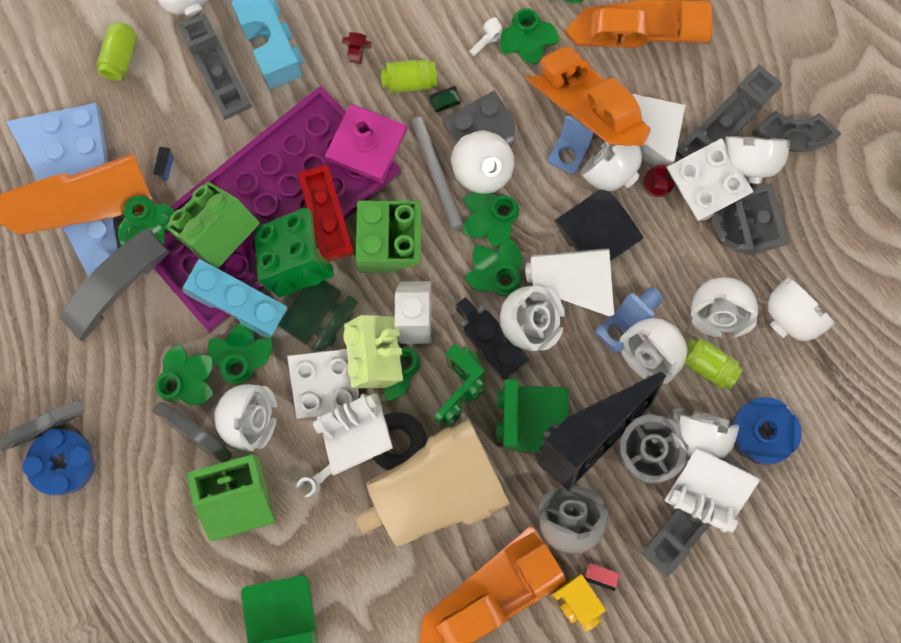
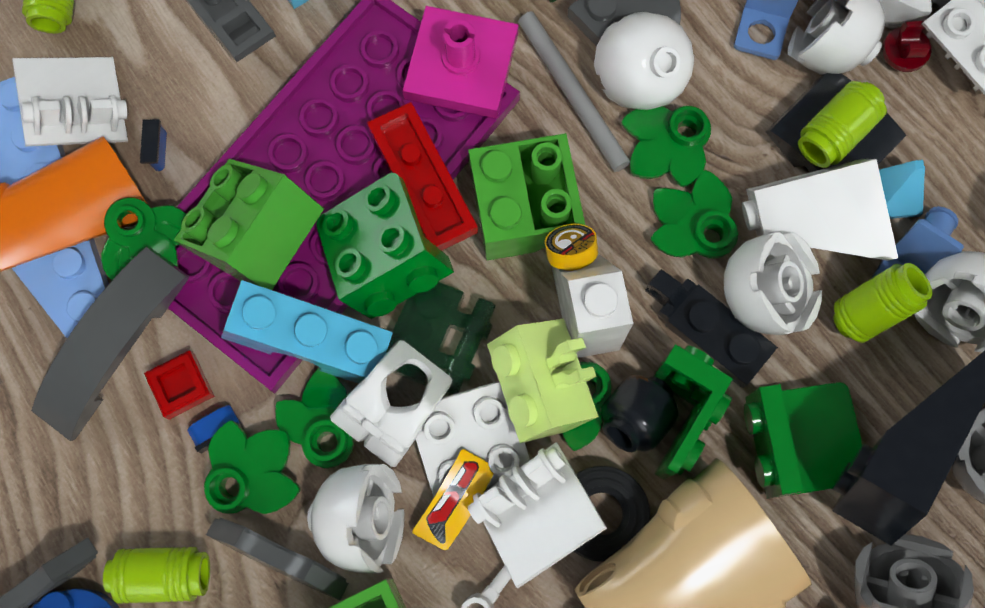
camera: 10 degrees left, 0 degrees up
none -> white hinge [12,57,128,147]
none -> lime head [103,547,210,604]
none -> red tile [144,350,215,420]
none -> blue piece [187,405,244,454]
none -> white piece [330,340,452,467]
none -> sticker [412,449,494,550]
none -> tile [545,224,598,271]
none -> black head [601,375,679,453]
none -> lime head [798,81,887,168]
none -> lime head [833,263,932,343]
none -> medium azure slope [879,160,925,219]

